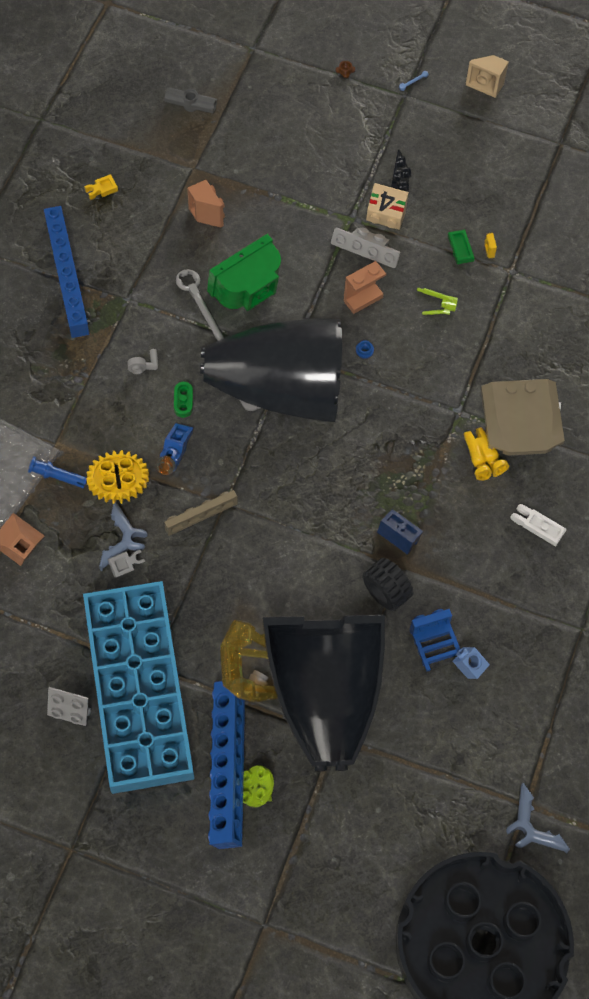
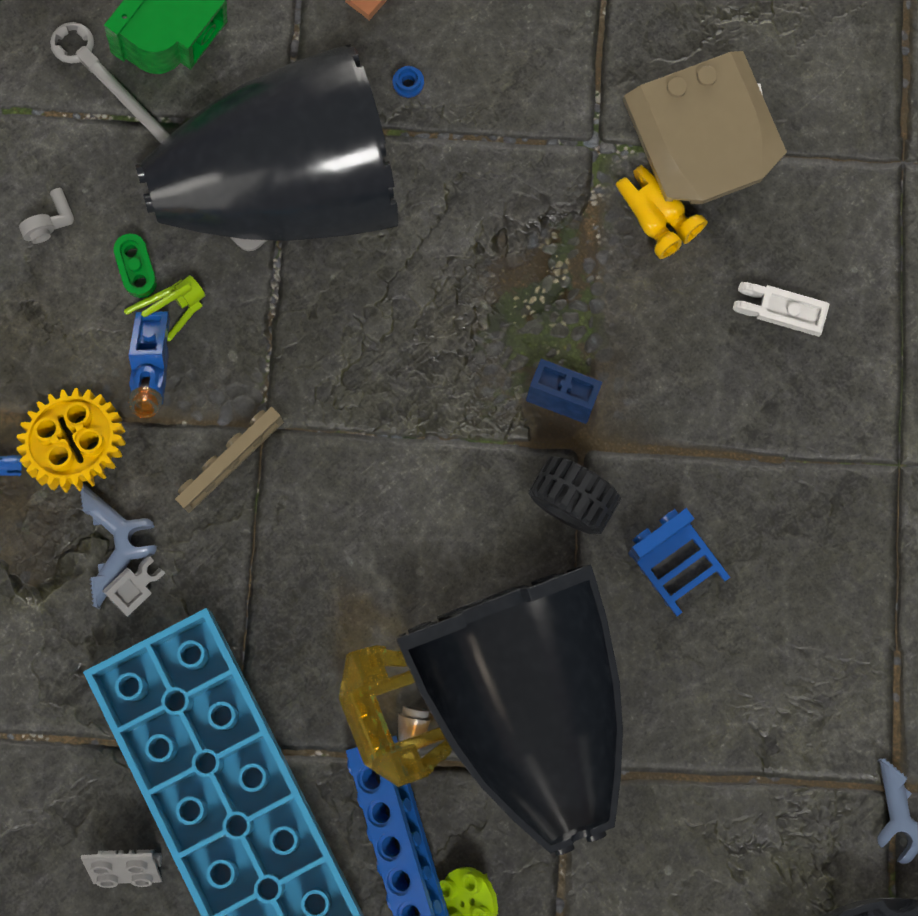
camera: 15 degrees left, 15 degrees up
medium blue brick [453,647,490,679] -> none
none -> lime plant [124,275,205,341]

